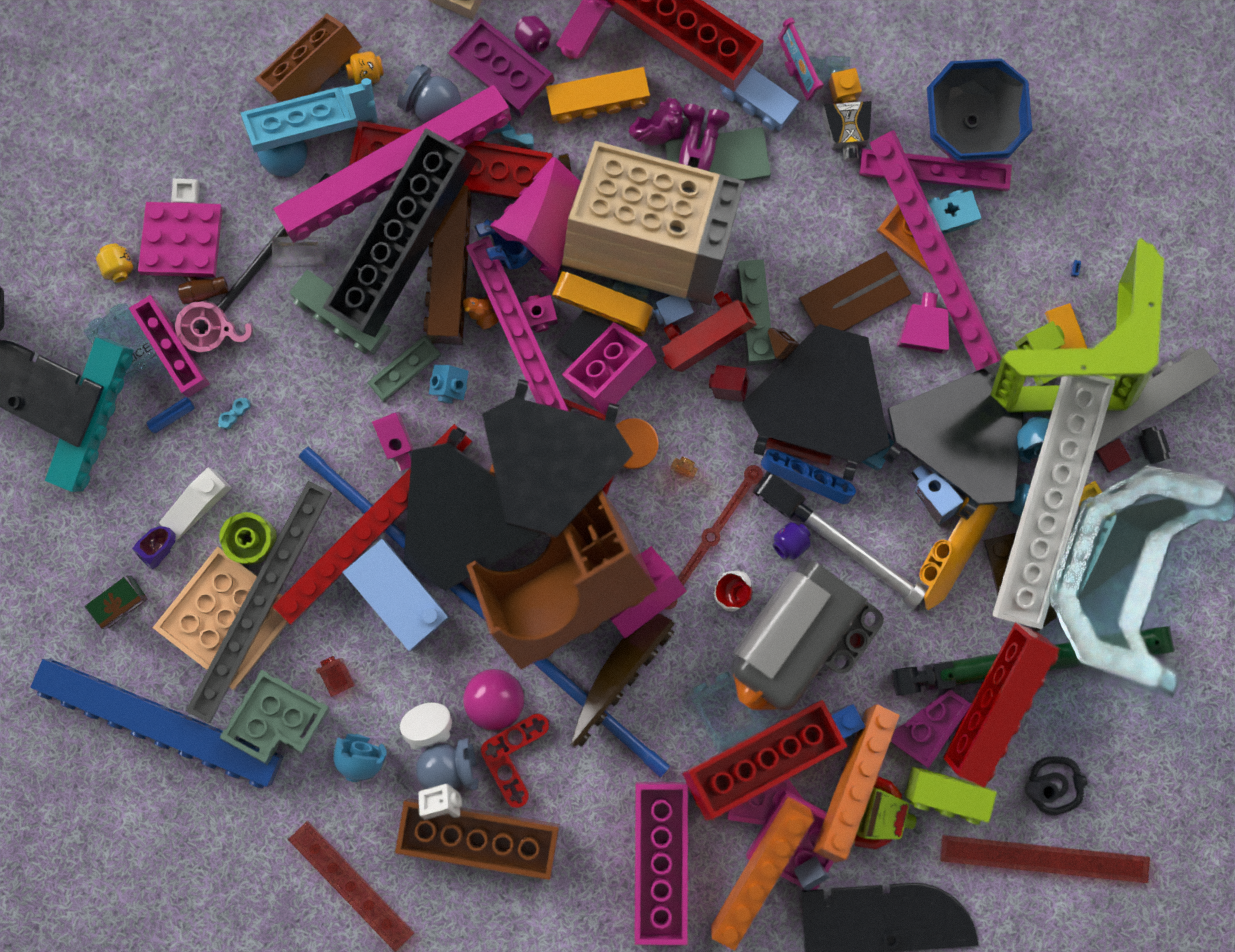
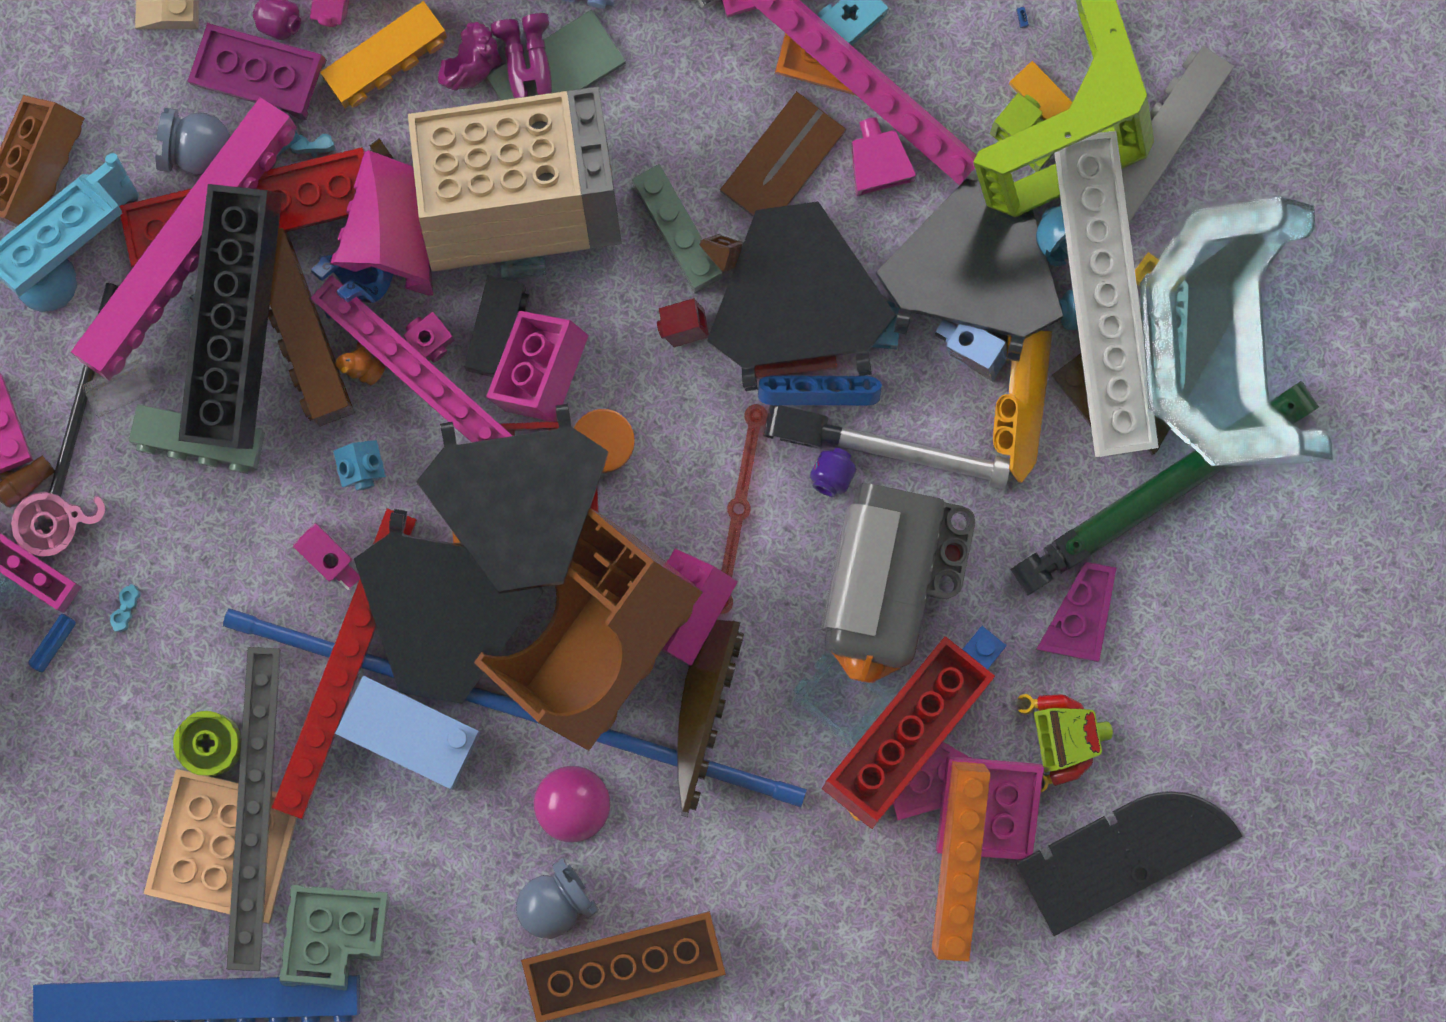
camera: 25 degrees left, 0 degrees up
dark green piece [85,576,148,629] -> none
rock [132,526,176,570] -> none
white slope [159,467,232,541] -> none
clear red bracket [316,656,356,697] -> none
dark azure cylinder [333,734,387,782] -> none
light orange head [345,51,384,85] -> none
sand green tile [367,335,442,402] -> none
white tile [400,703,452,750] -> none
white bracket [419,784,462,819] -> none
red beam [481,713,549,808] -> none
light orange beam [552,271,654,337] -> none
dark pink brick [634,782,688,945] -> none
light blue brick [653,295,694,327] -> none
red brick [662,291,757,372] -> none
clear orange plate [670,456,698,480] -> none
red hair [714,571,753,612] -> none
sand blue slope [794,856,830,891] -> none
orange brick [813,704,900,863] -> none
lime brick [904,766,997,825] -> none
clear red tile [940,834,1150,883] -> none
red brick [943,622,1059,788] -> none
black piece [1025,756,1088,815] -> none
dark red tile [1095,438,1132,473] -> none
black brick [1138,426,1171,465] -> none

